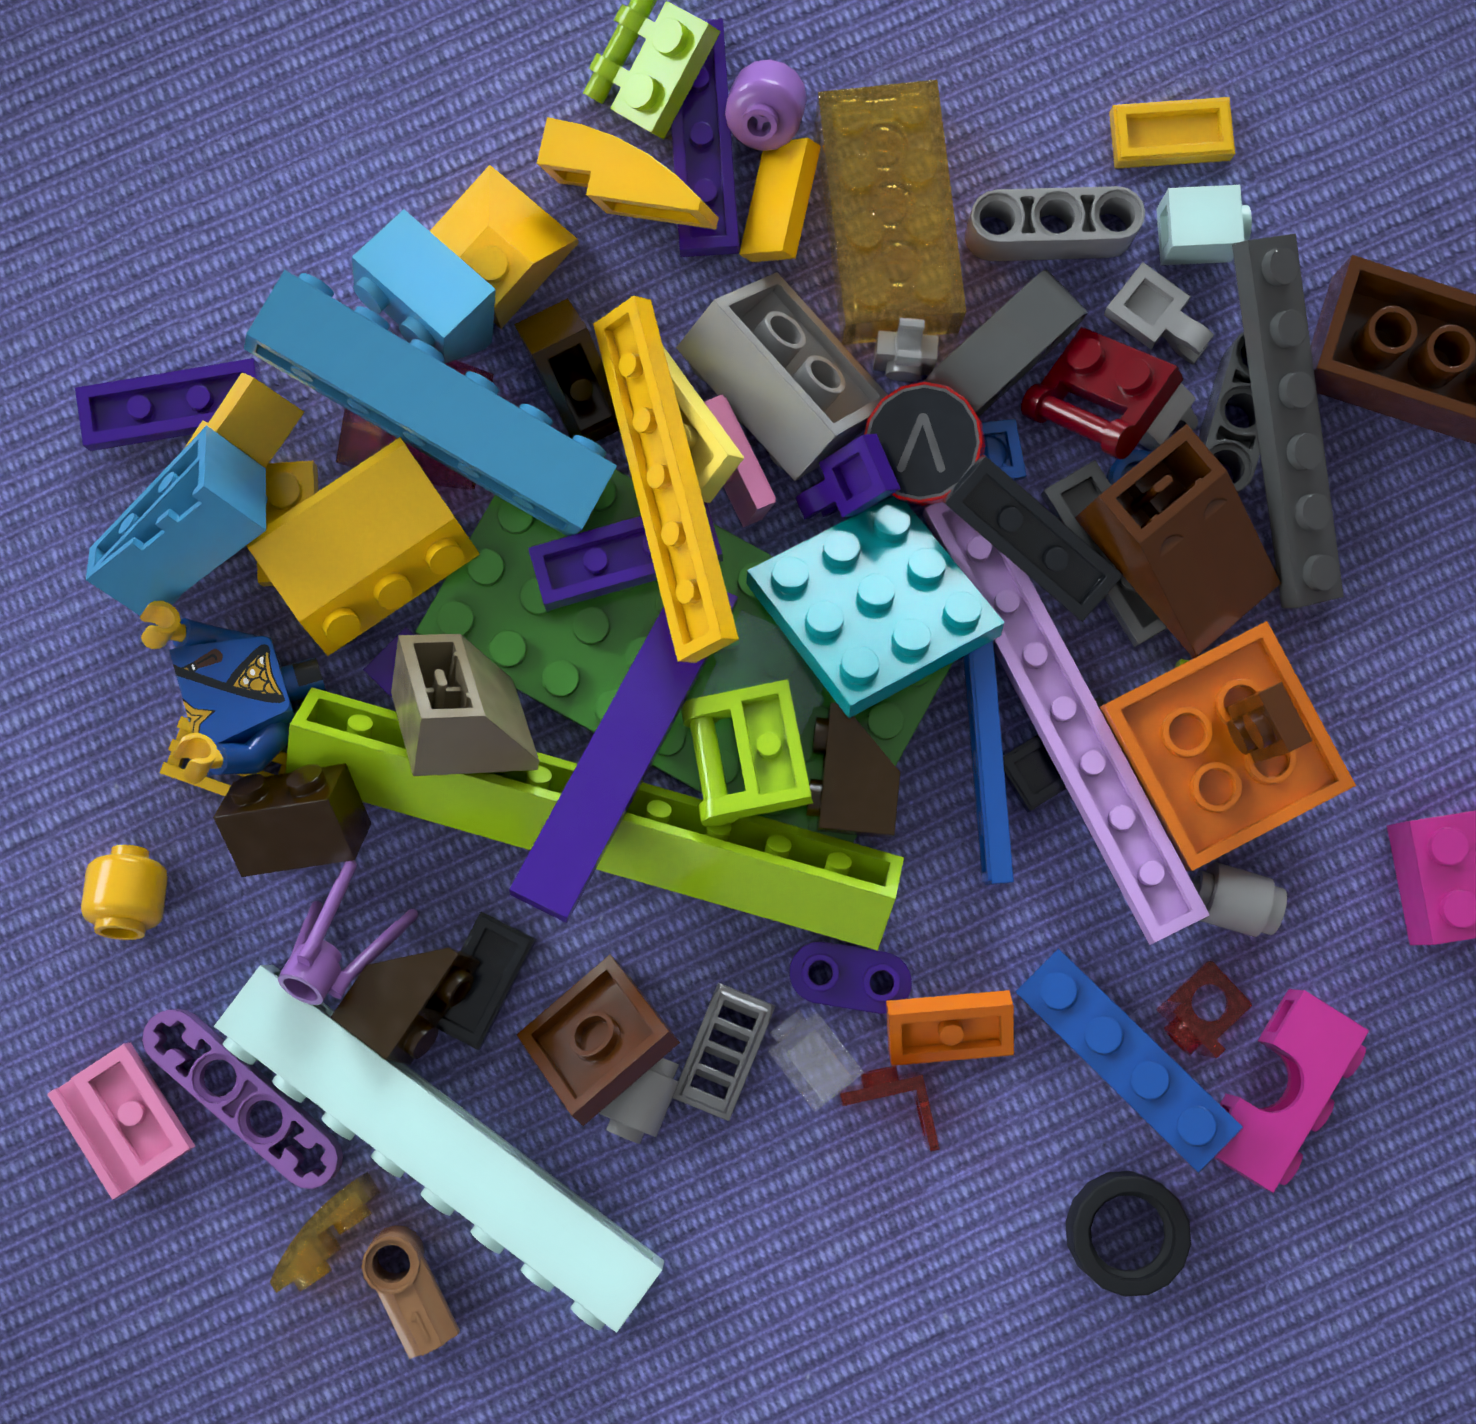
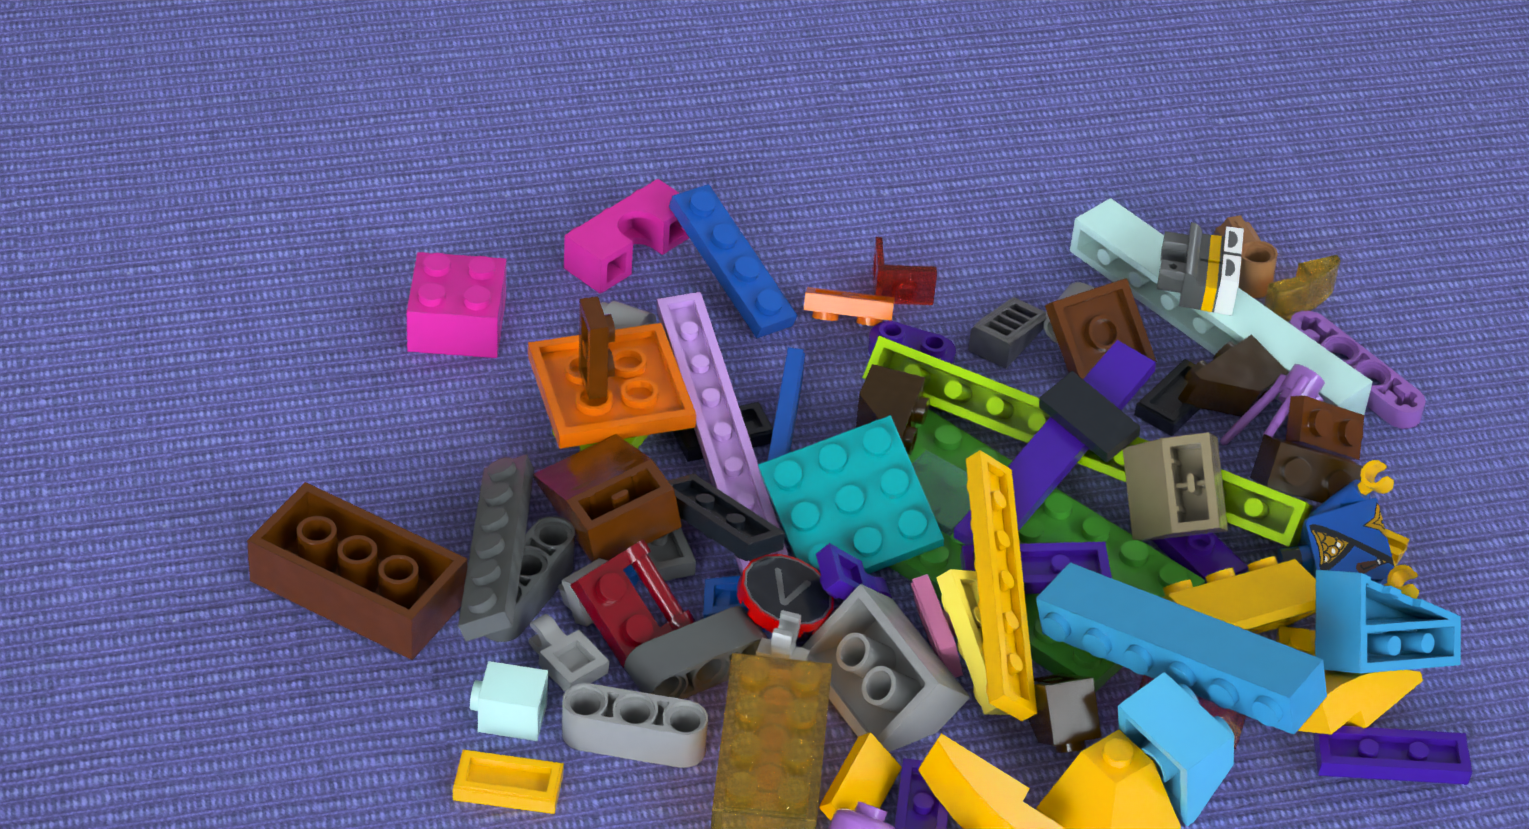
camera: 170 degrees left, 40 degrees down
bright pink plate [47,1042,196,1200] -> none
yellow head [81,845,168,940] -> none
lime plate [681,679,813,827] -> none
clear brick [767,1009,864,1111] -> none
black tyre [1065,1171,1191,1297] -> none
clear red bracket [1156,961,1252,1059] -> none
none -> black tile [1039,371,1140,463]
none -> dark grey hips [1157,222,1244,316]
none -> reddish brown plate [1286,396,1365,460]

